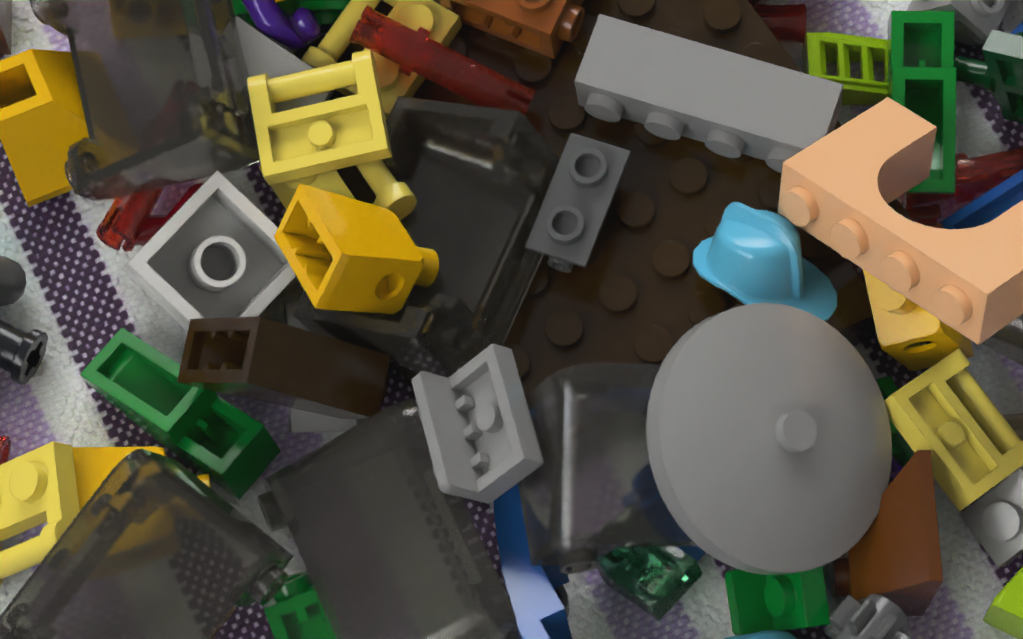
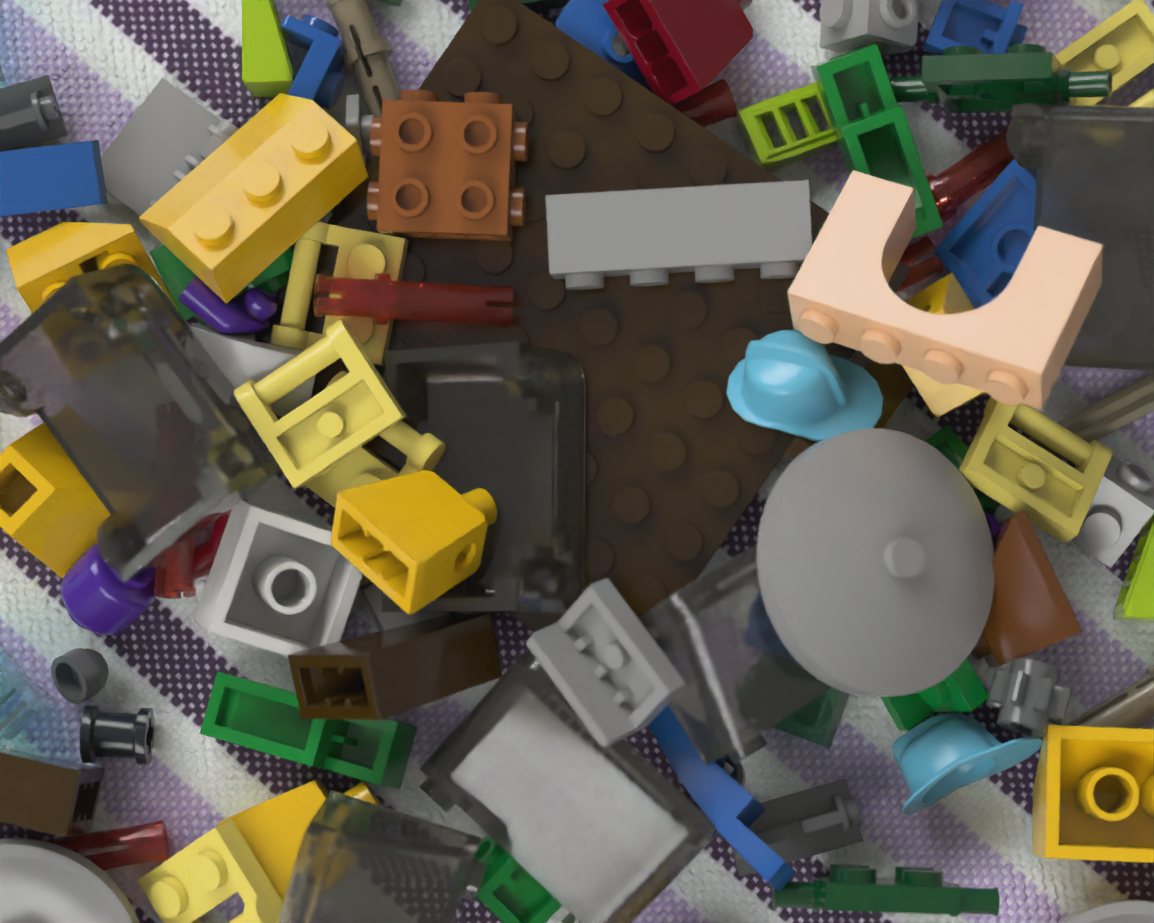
camera: 20 degrees left, 15 degrees up
dark grey hinge [525,133,631,273] -> none
none -> dark purple head [61,540,158,635]

